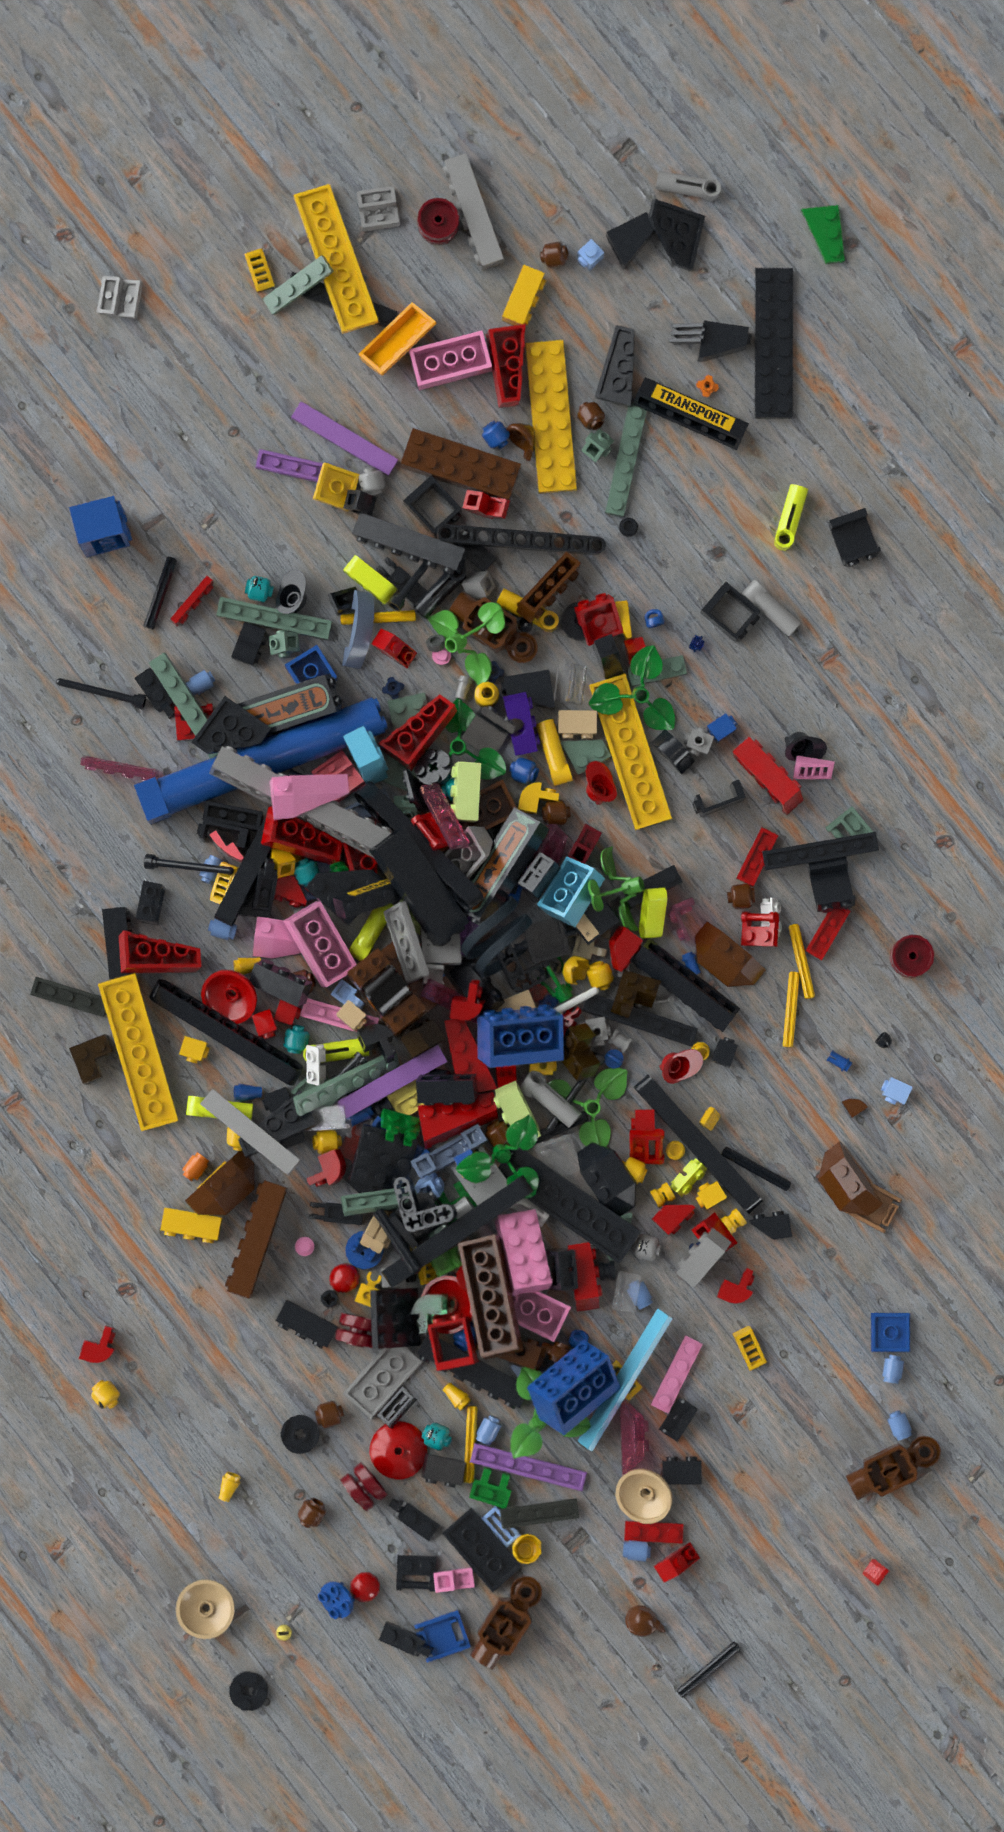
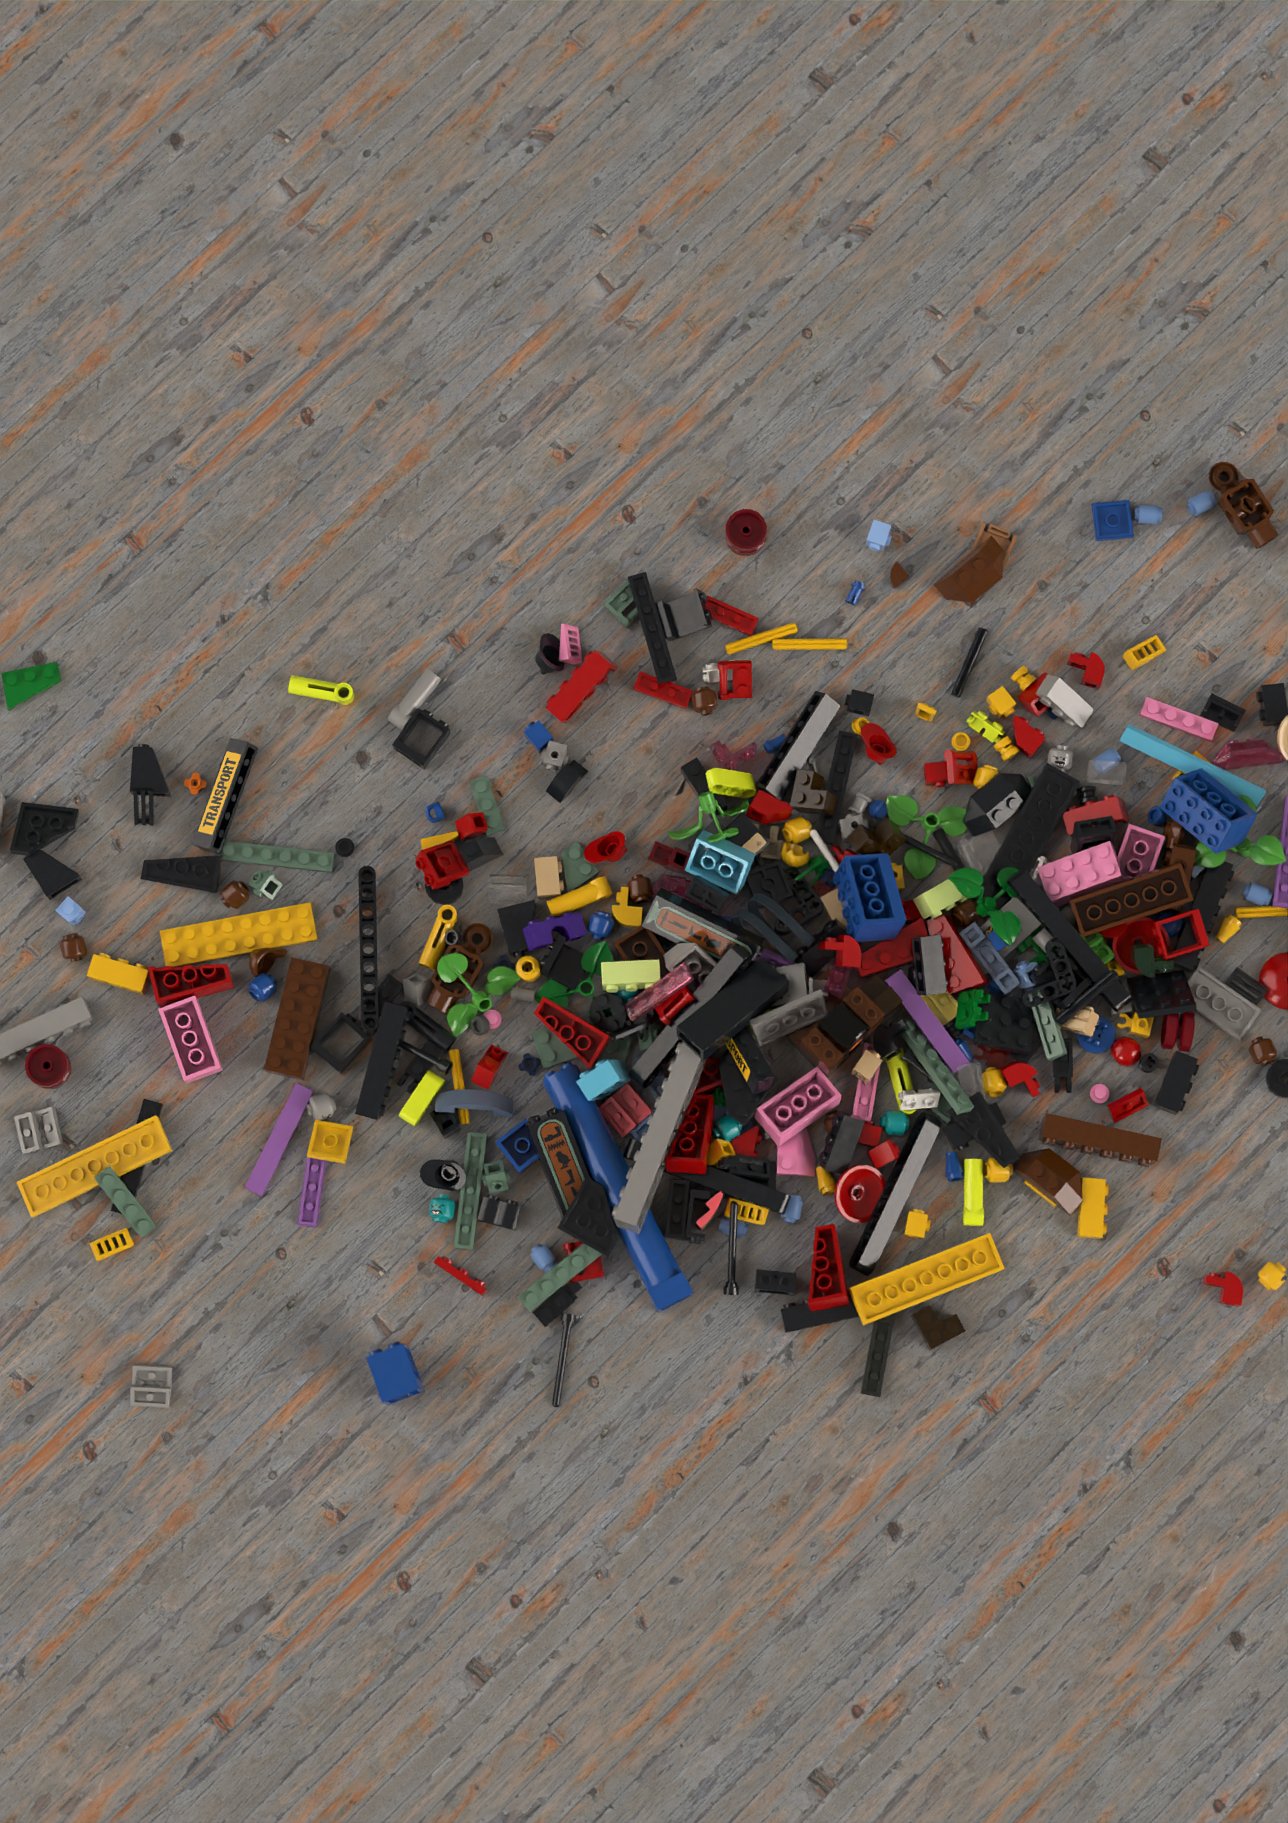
camera: 90 degrees left, 5 degrees down
clear pink plate [80,756,159,781] -> none
black axle [144,557,177,630] -> none
orange brick [182,1152,209,1181] -> none
light grey tile [200,1089,301,1176] -> none
bright pink wedge [270,774,349,820] -> none
light blue plate [331,979,365,1010] -> none
black brick [343,490,377,516] -> none
neon yellow piece [349,904,394,961] -> none
light orange slope [358,302,437,376] -> none
teal head [422,1422,452,1451] -> none
red brick [462,490,510,519] -> none
reddish brown brick [516,552,581,623] -> none
light grey piece [520,1071,582,1128] -> none
green plant [588,645,675,730] -> none
yellow plate [589,674,672,831] -> none
black beam [634,1074,763,1214] -> none
clear blue plate [689,634,705,653] -> none
black panel [692,779,746,817] -> none
reddish brown wedge [695,922,766,987] -> none
black slope [749,1211,792,1240] -> none
black plate [754,268,793,419] -> none
black panel [828,508,881,567] -> none
black hinge [875,1031,892,1048] -> none
none -> red plate [1107,1087,1149,1123]

